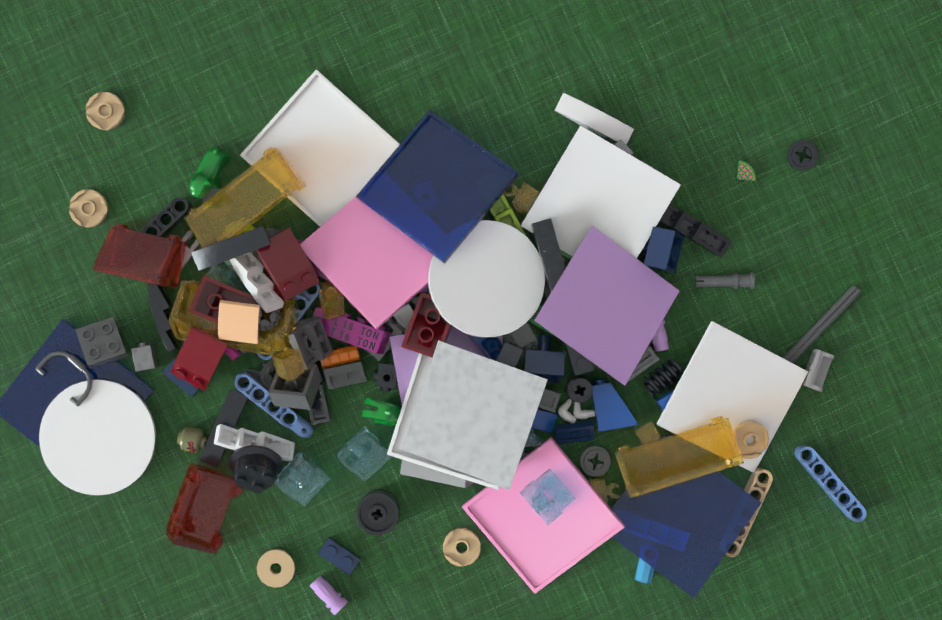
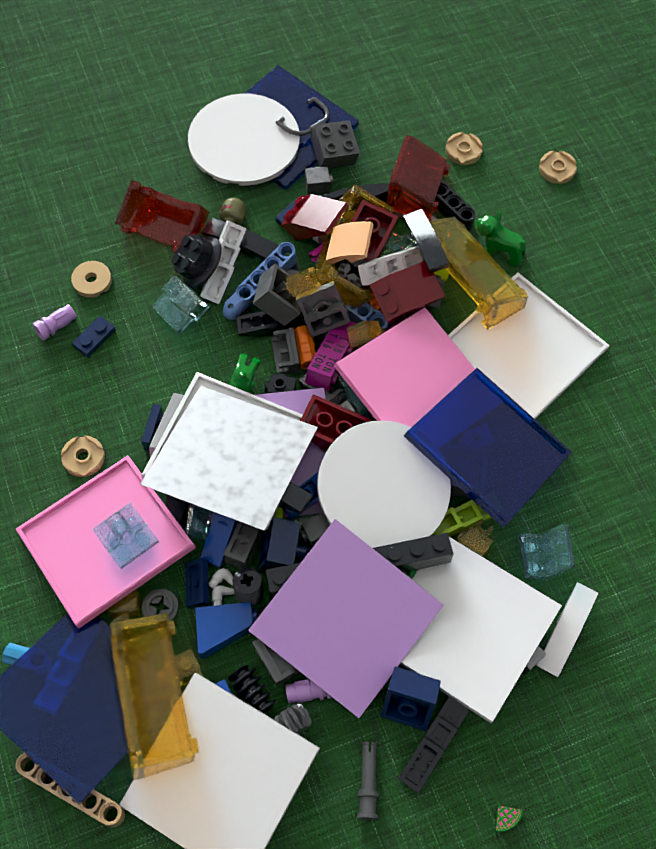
camera: 90 degrees right, 25 degrees down
clear light blue brick [337,426,393,482] -> none
black wheel [356,489,400,535] -> none
tan tile [730,420,769,459] -> none
none -> dark blue plate [141,404,164,451]
none -> dark grey gear [273,704,312,735]
none -> clear light blue bracket [519,524,575,580]

